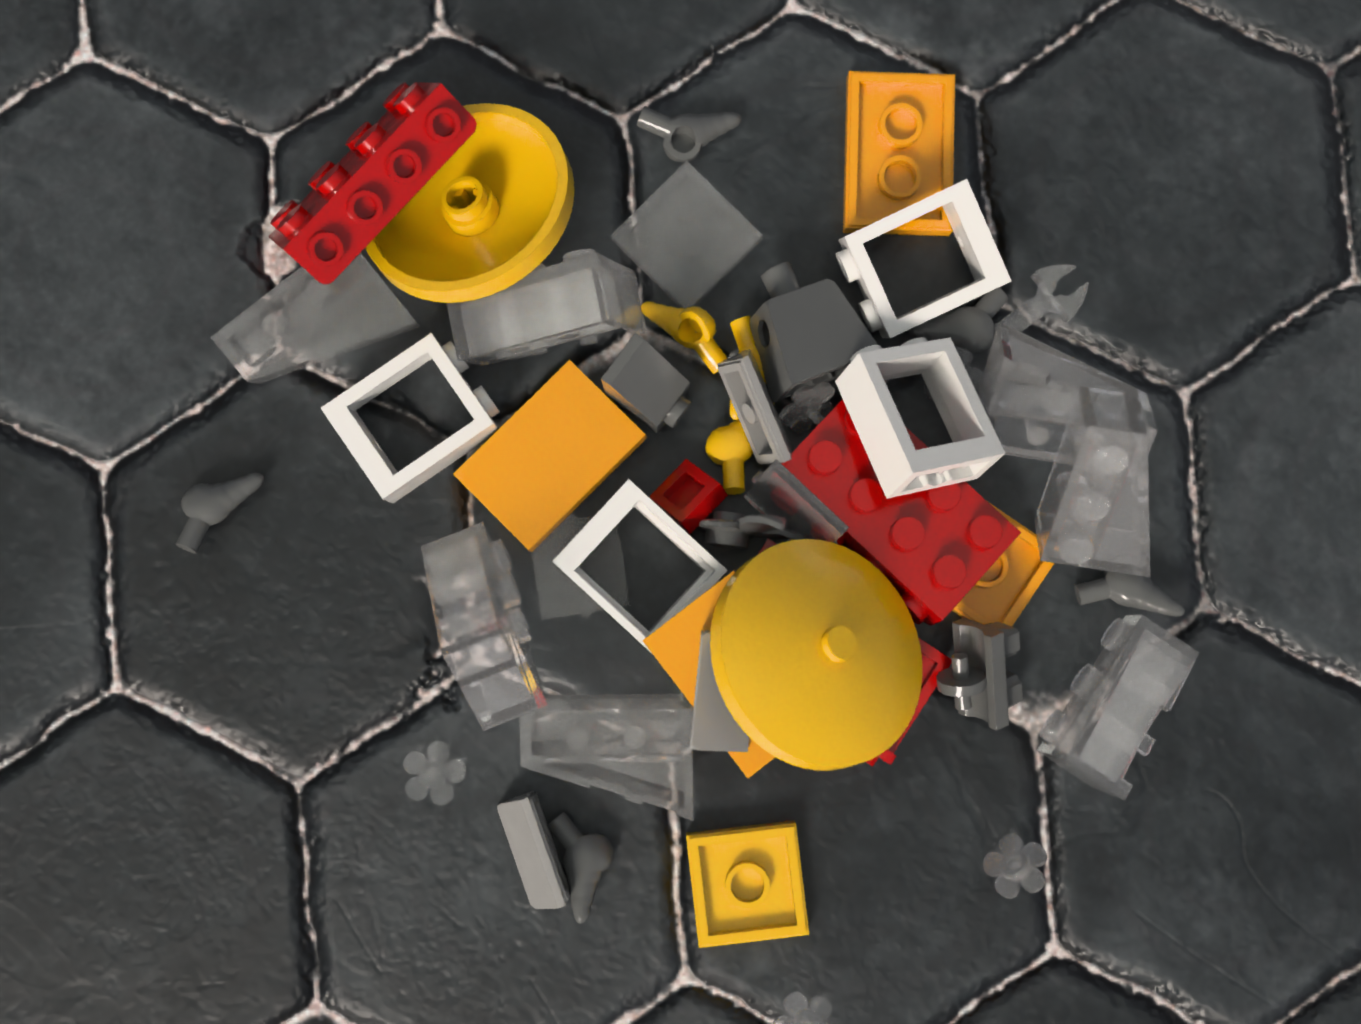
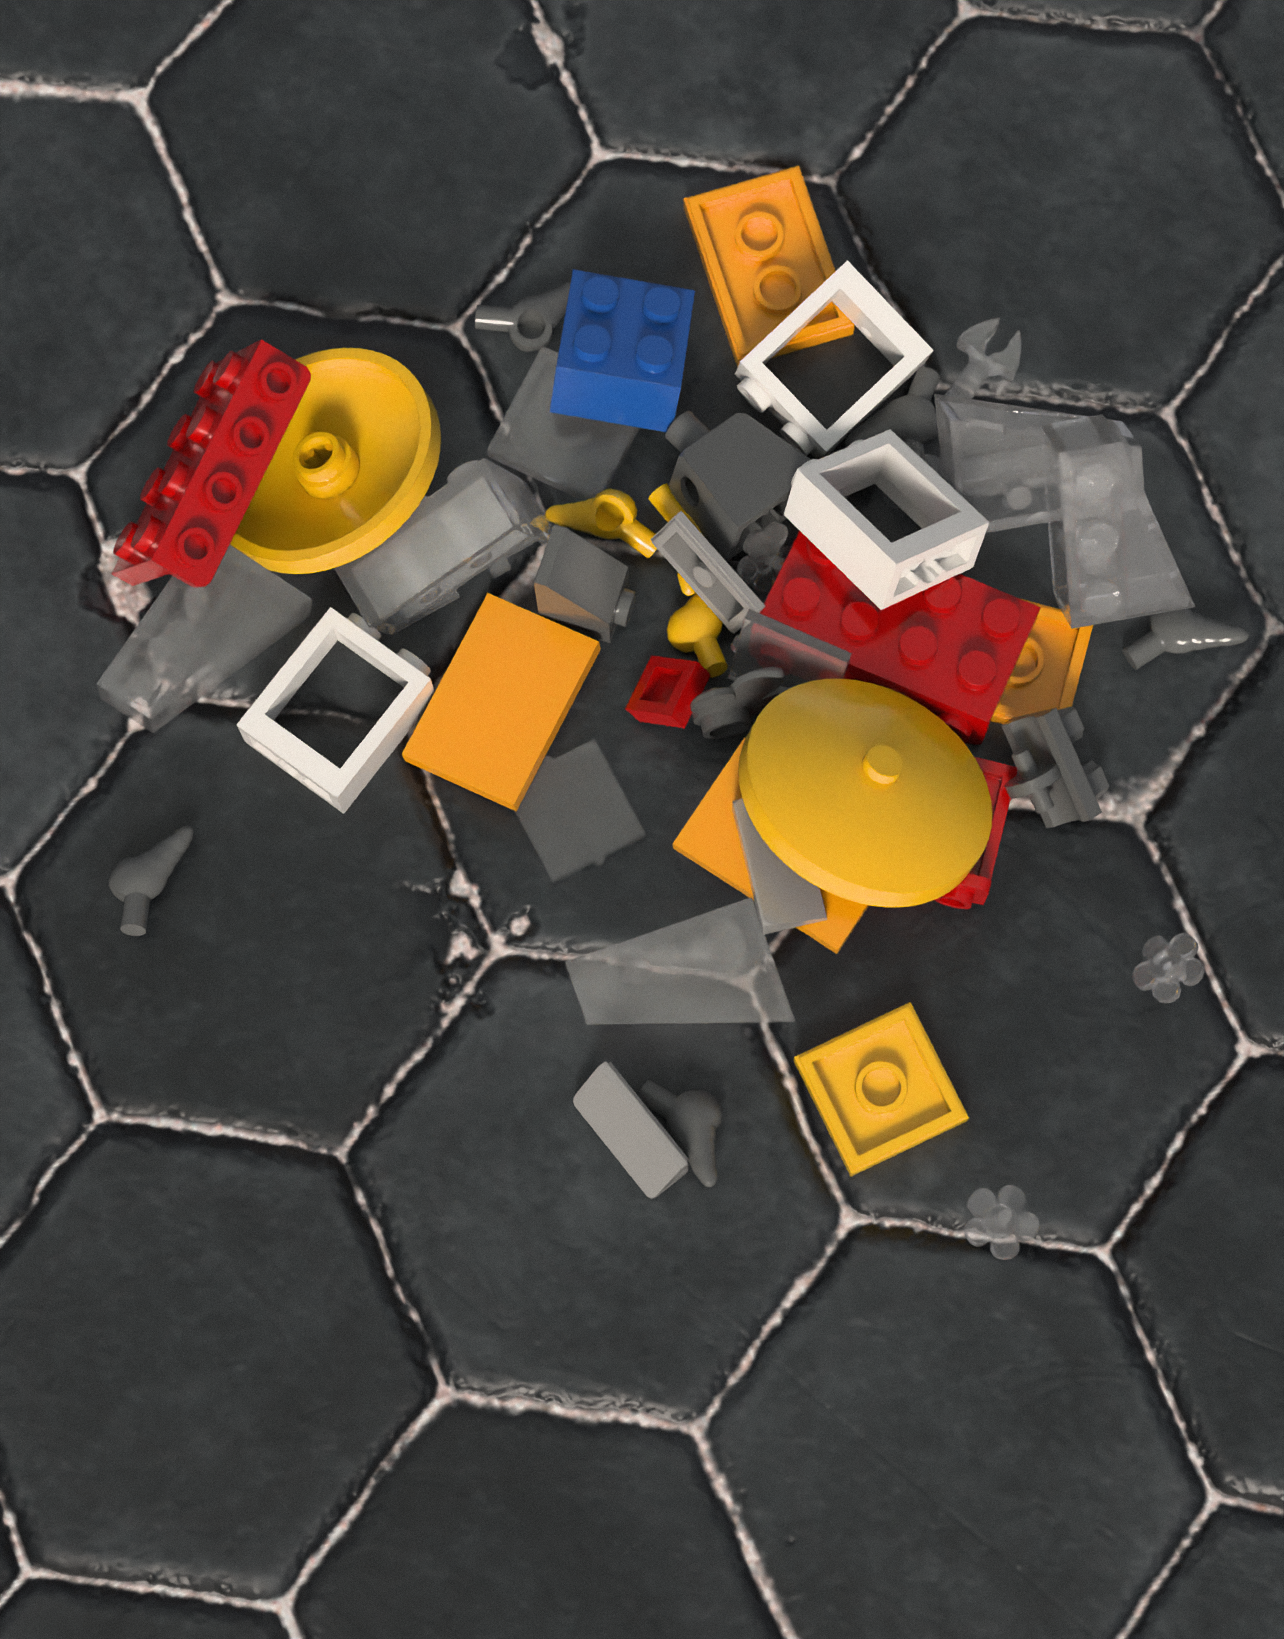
camera: 10 degrees left, 10 degrees down
clear plant [403,741,466,805] -> none
clear wedge [421,522,548,731] -> none
white window [552,479,728,652] -> none
clear wedge [1037,615,1199,800] -> none
none -> blue brick [550,269,695,432]

